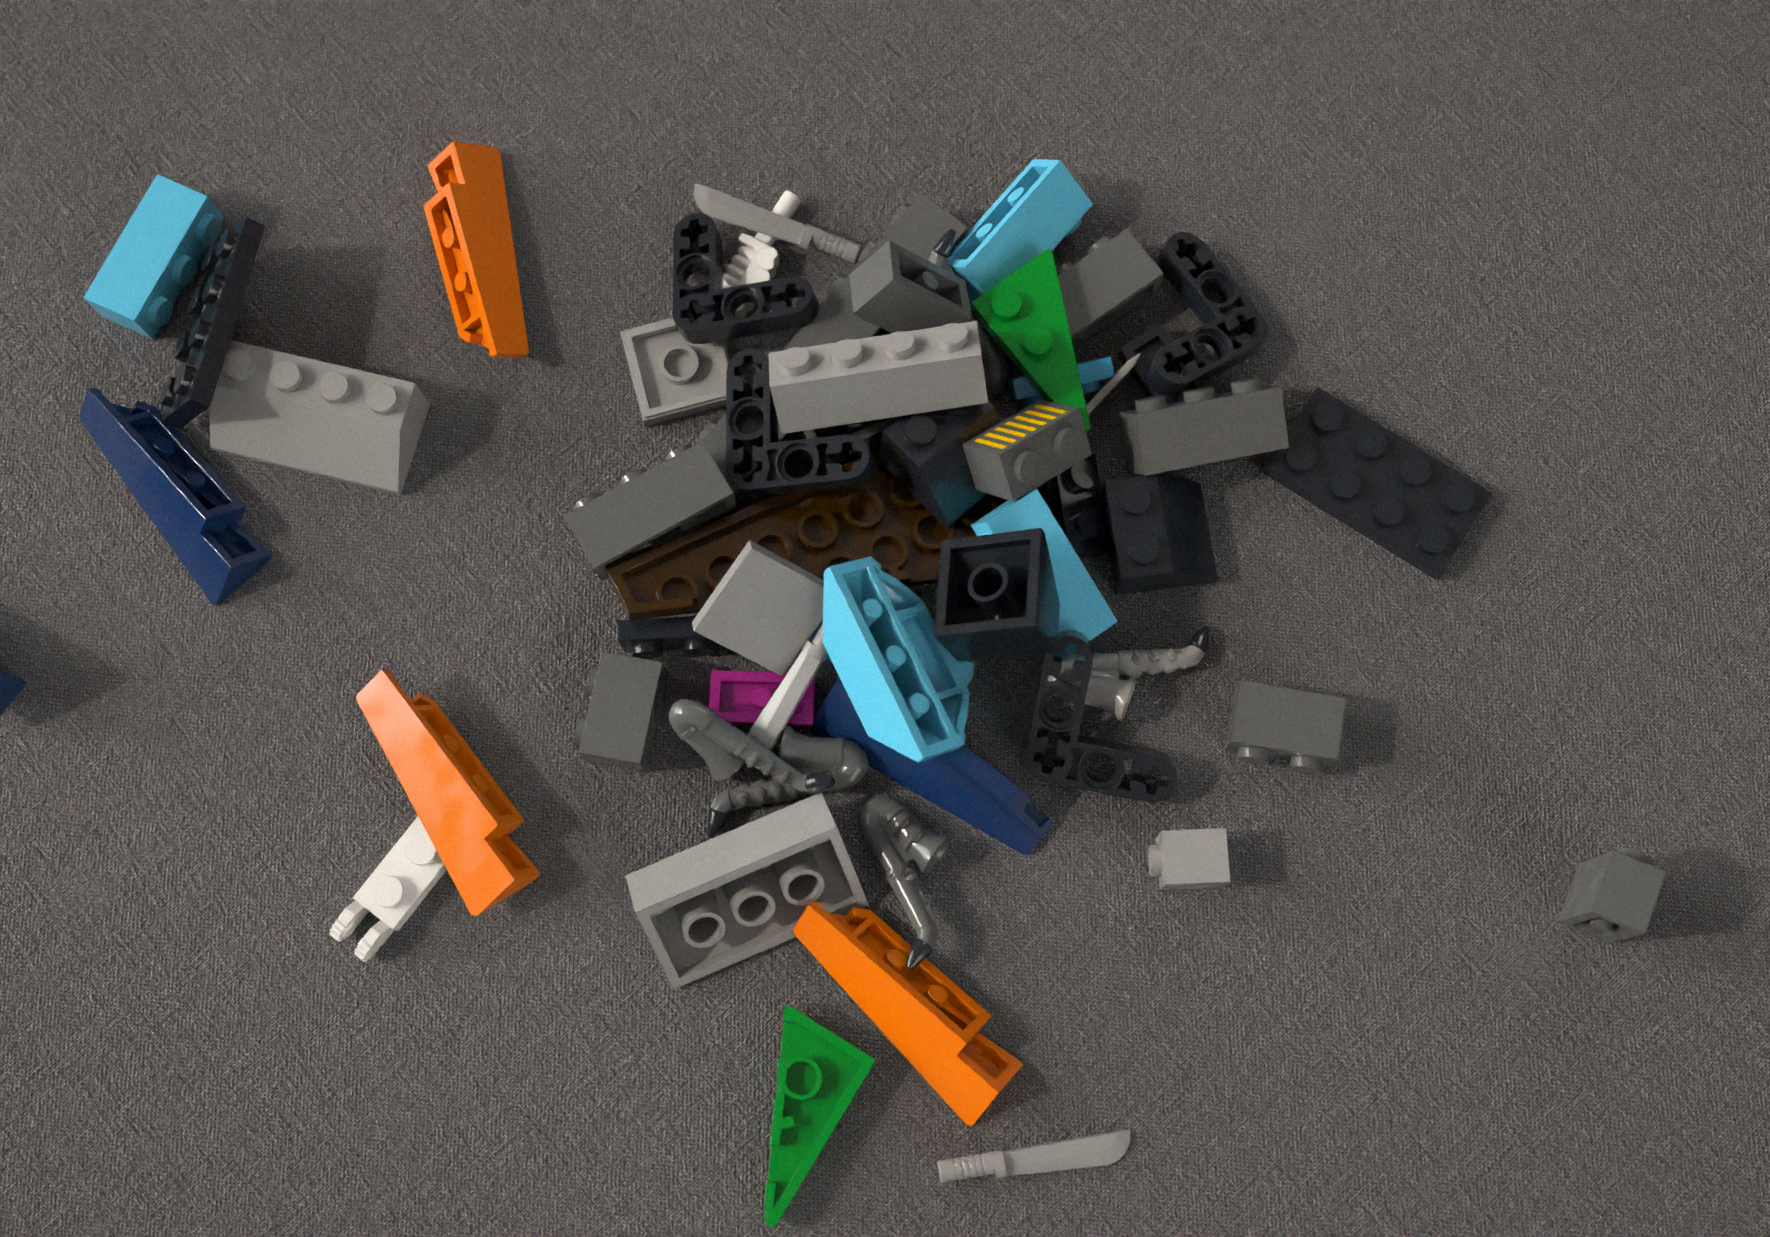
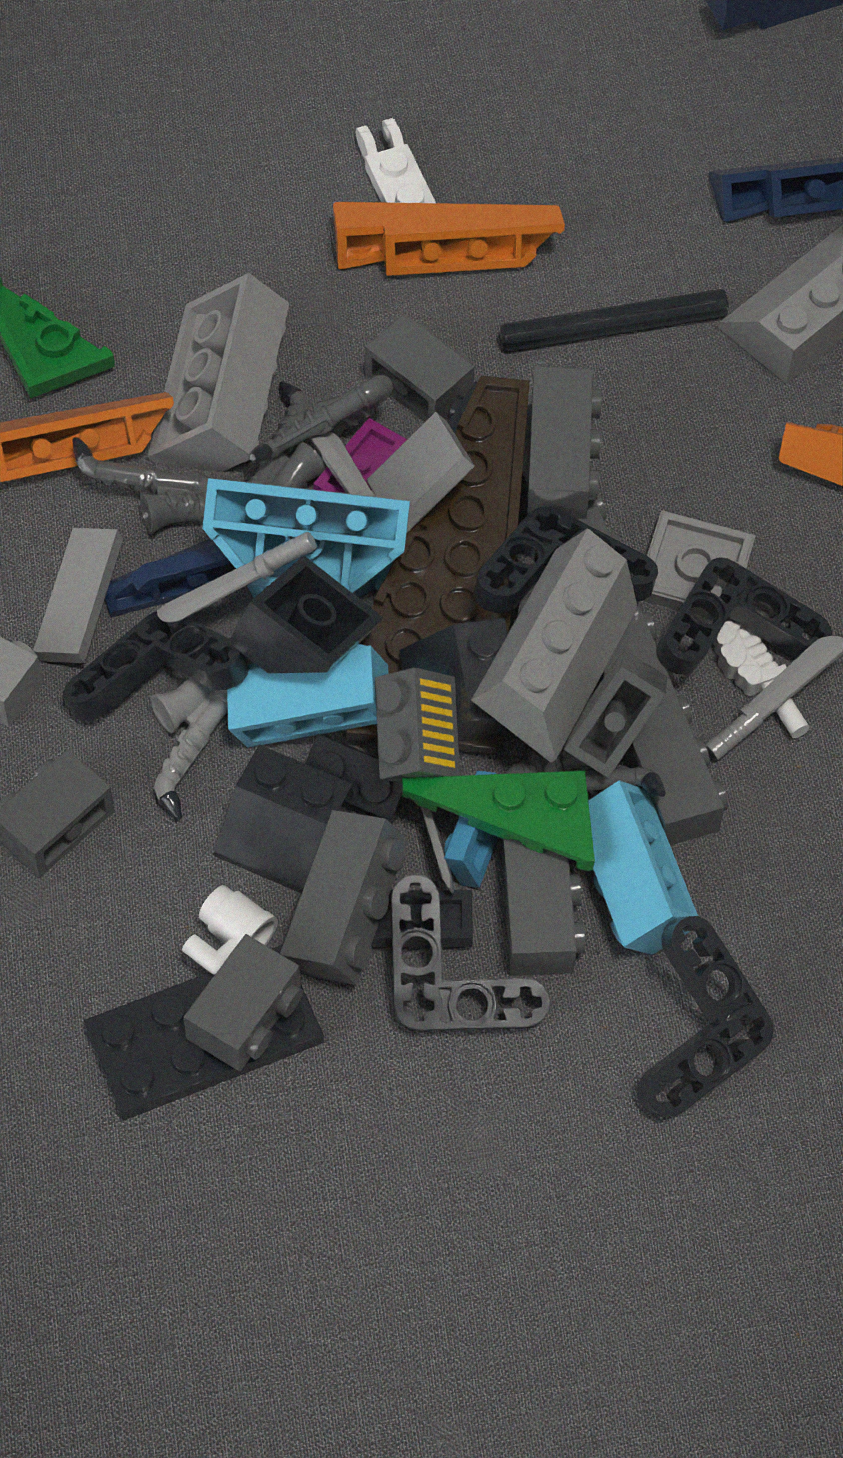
camera: 115 degrees right, 15 degrees down
none -> light grey tile [33,528,123,663]
none -> light grey piece [157,532,317,623]
none -> white piece [182,885,278,975]
none -> dark grey brick [184,934,303,1071]
none -> black axle [499,289,729,351]
none -> black beam [637,916,773,1116]

